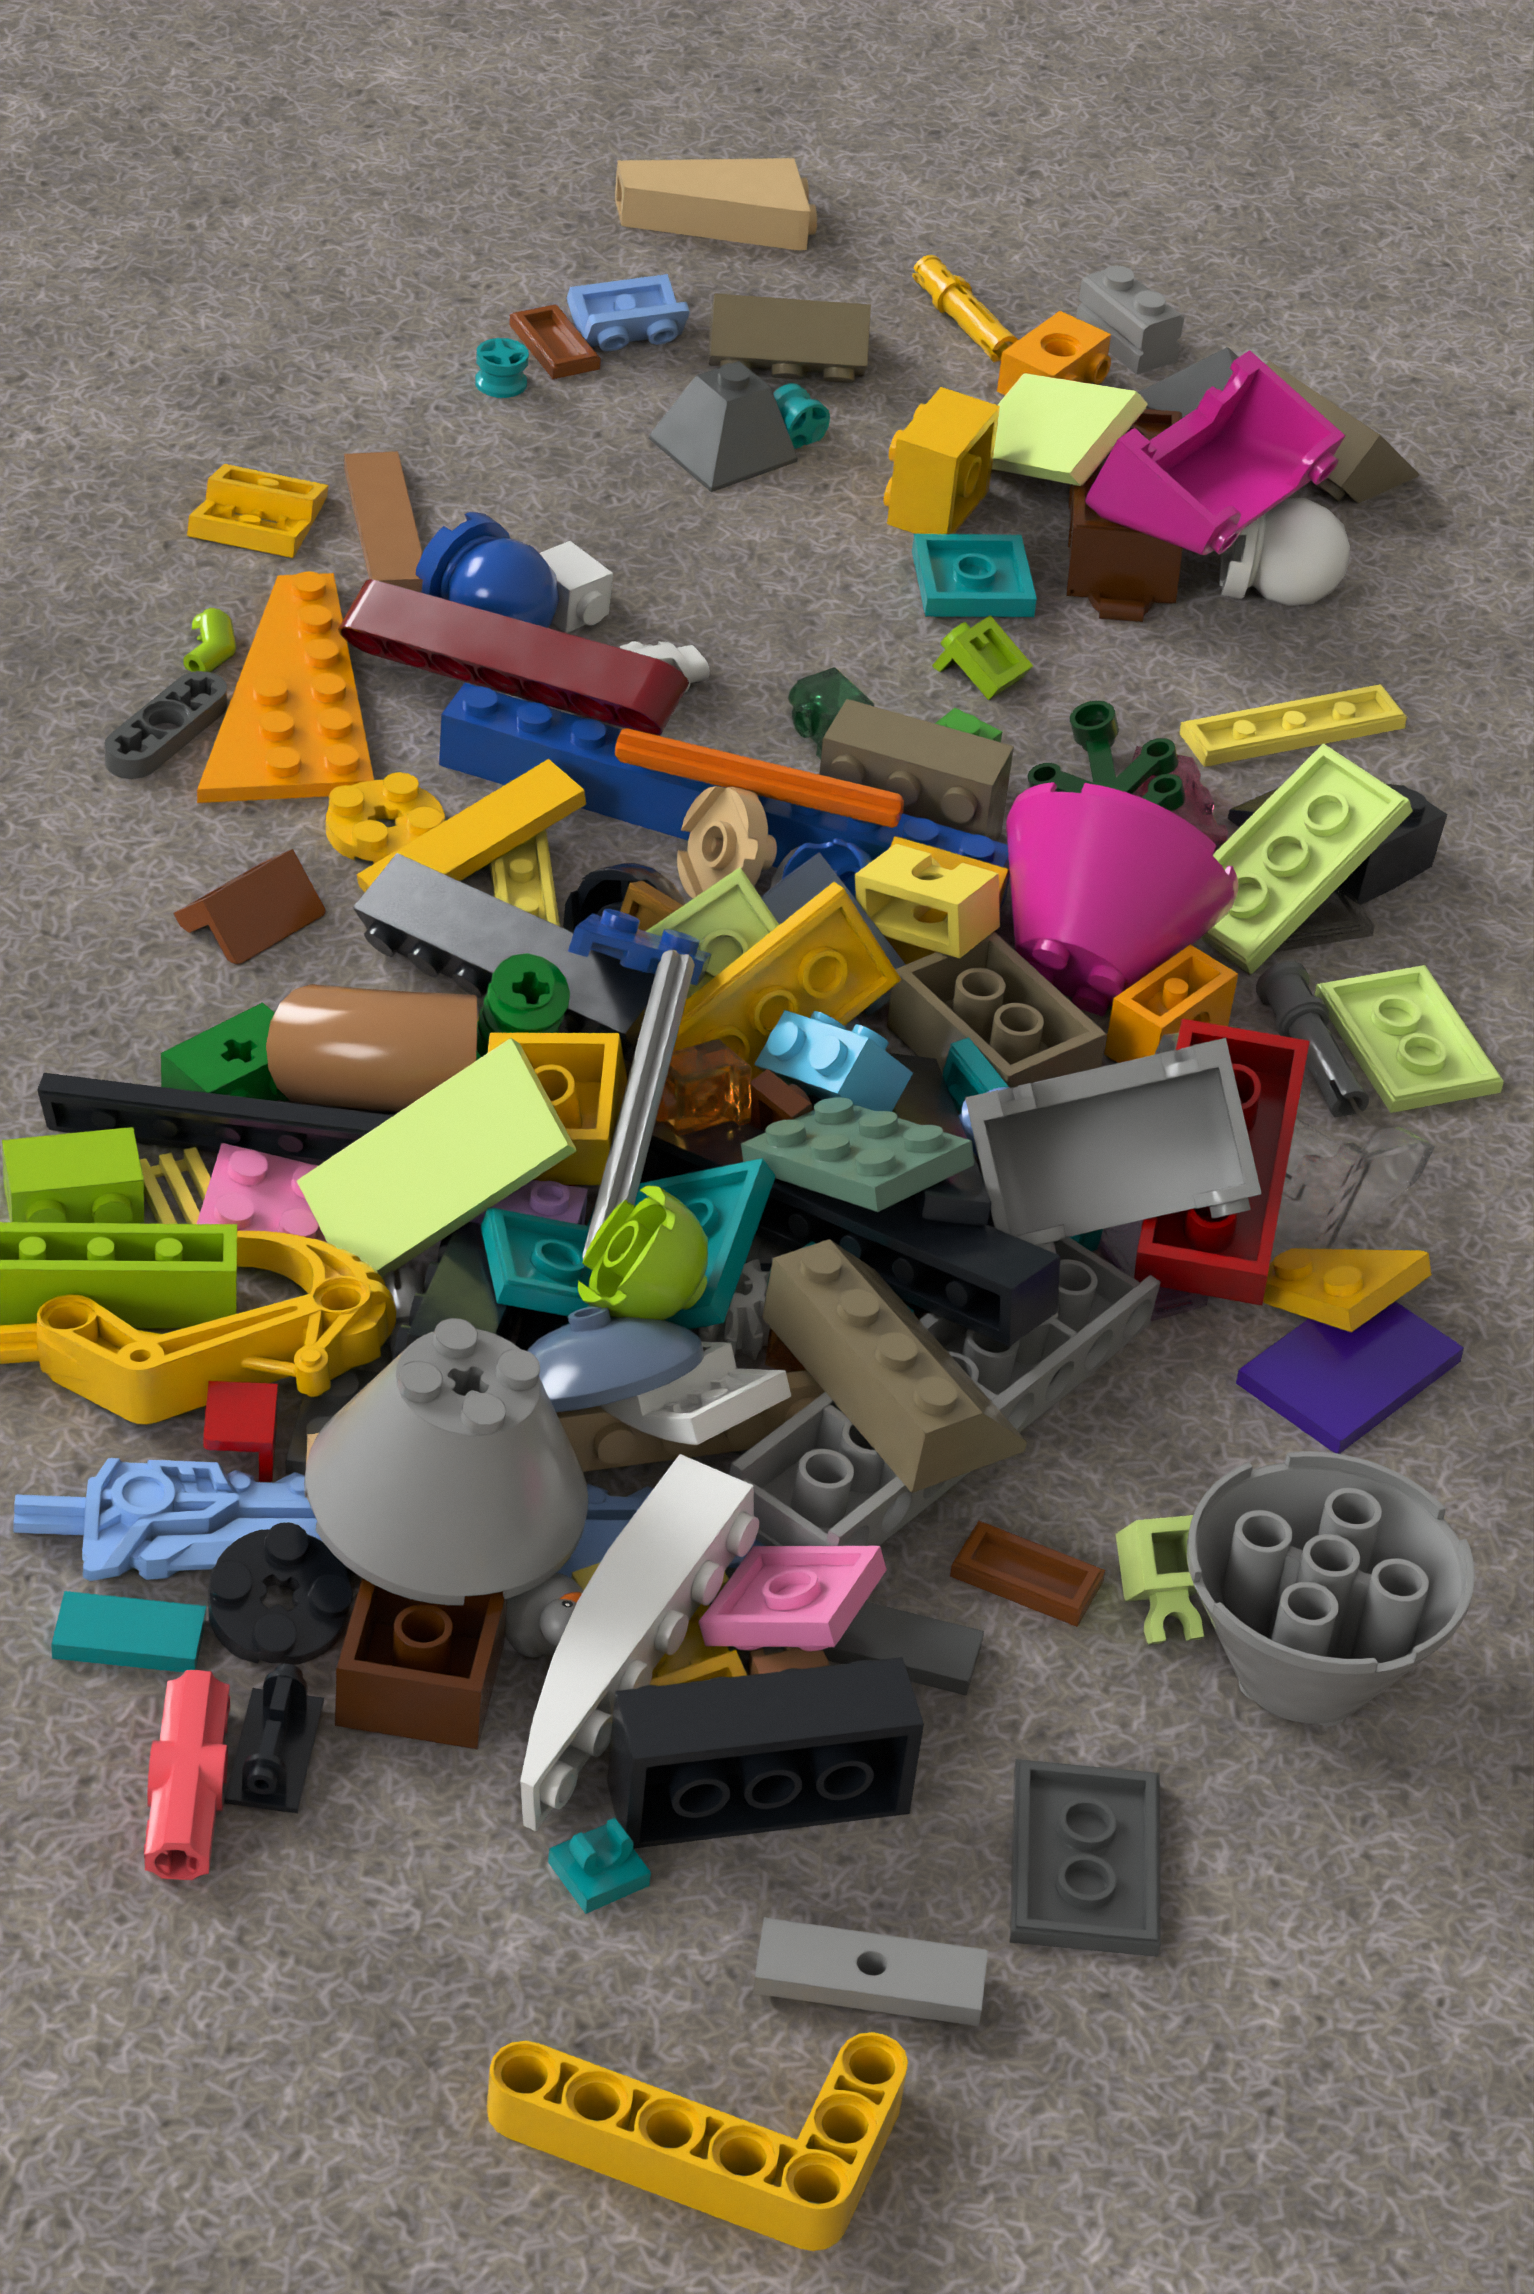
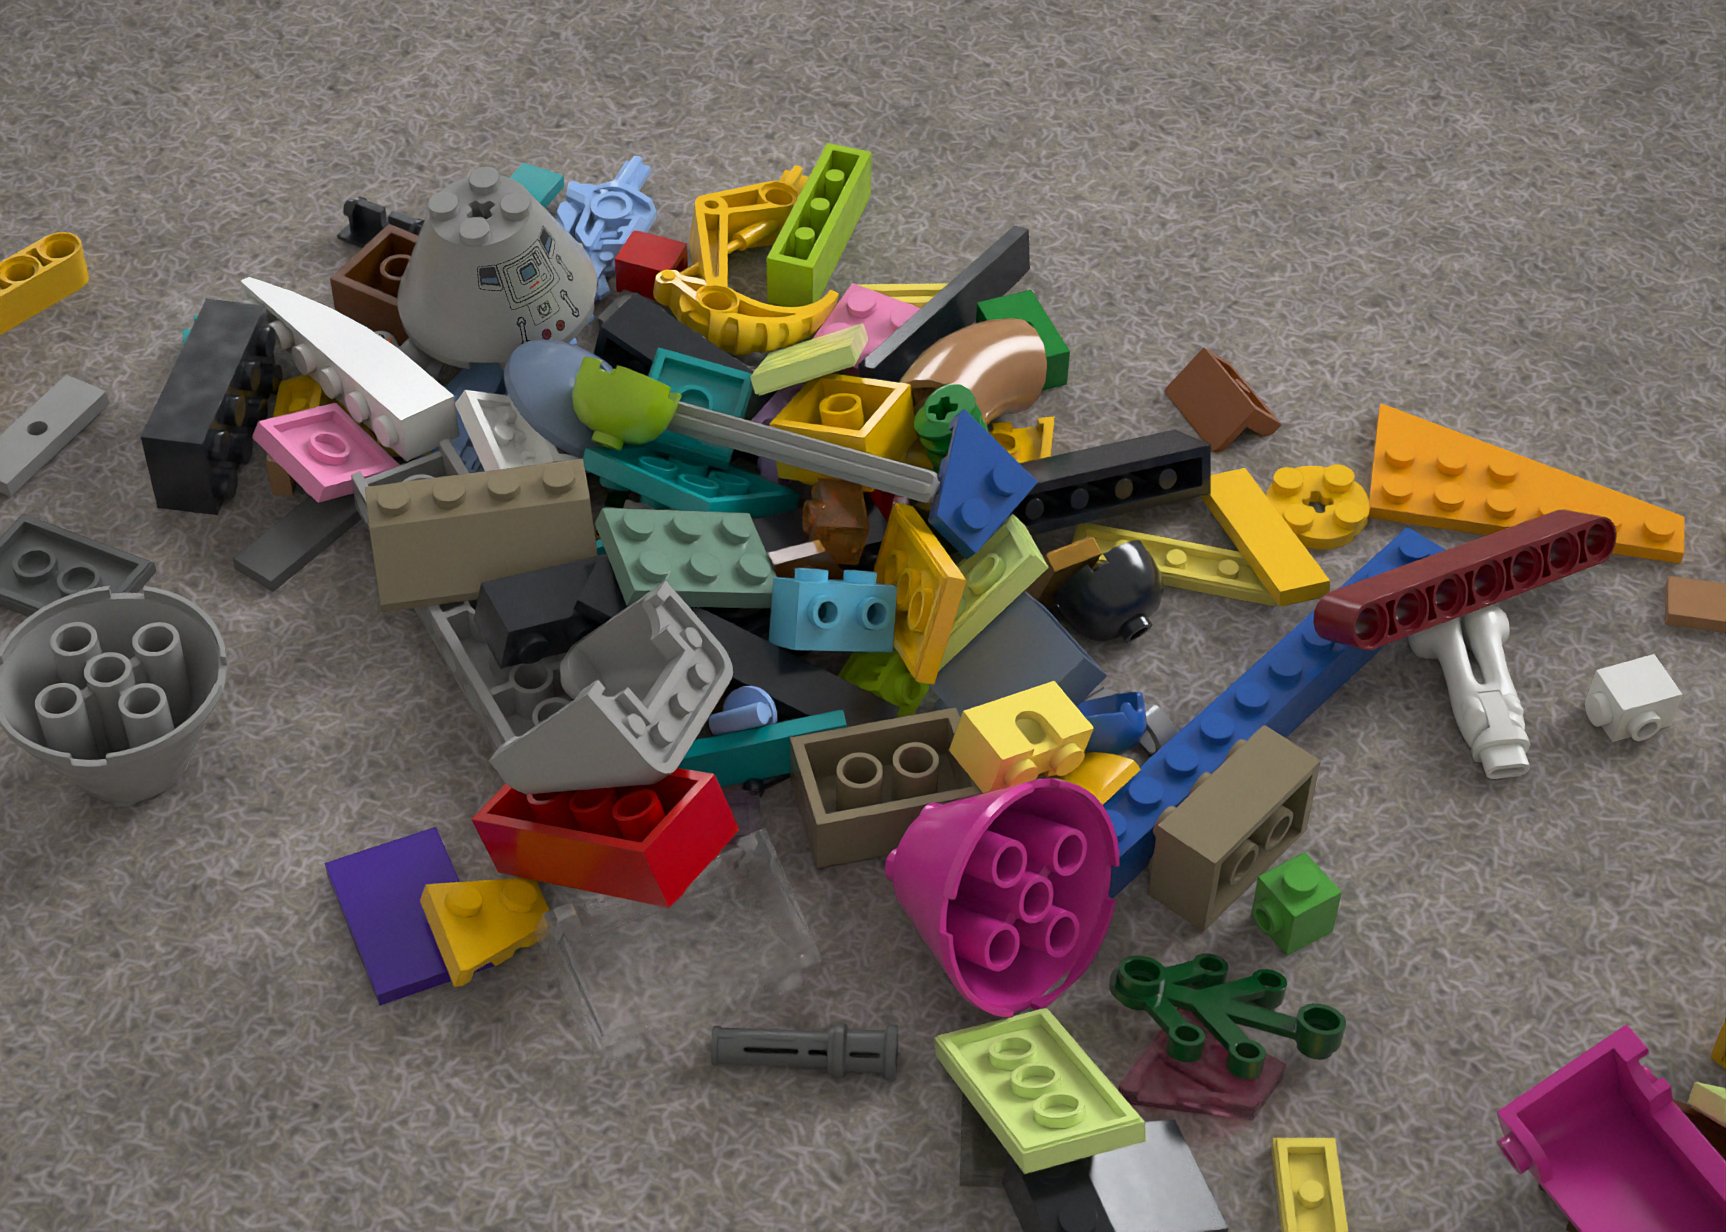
camera: 115 degrees right, 5 degrees up
lime brick [2,1127,144,1224] -> none
dark grey beam [105,671,227,779] -> none
coral piece [144,1670,230,1880] -> none
lime arm [183,608,236,672] -> none
blue tile [415,512,559,628] -> none
orange axle [615,728,904,828] -> none
tan plate [677,786,777,899] -> none
clear green brick [788,667,874,760] -> none
teal plate [912,534,1037,617] -> none
lime bracket [932,615,1033,700] -> none
dark orange tile [950,1521,1106,1627] -> none
light orange brick [1104,944,1238,1063] -> none
yellowish green brick [1116,1515,1204,1645] -> none
yellowish green tile [1314,965,1504,1113] -> none

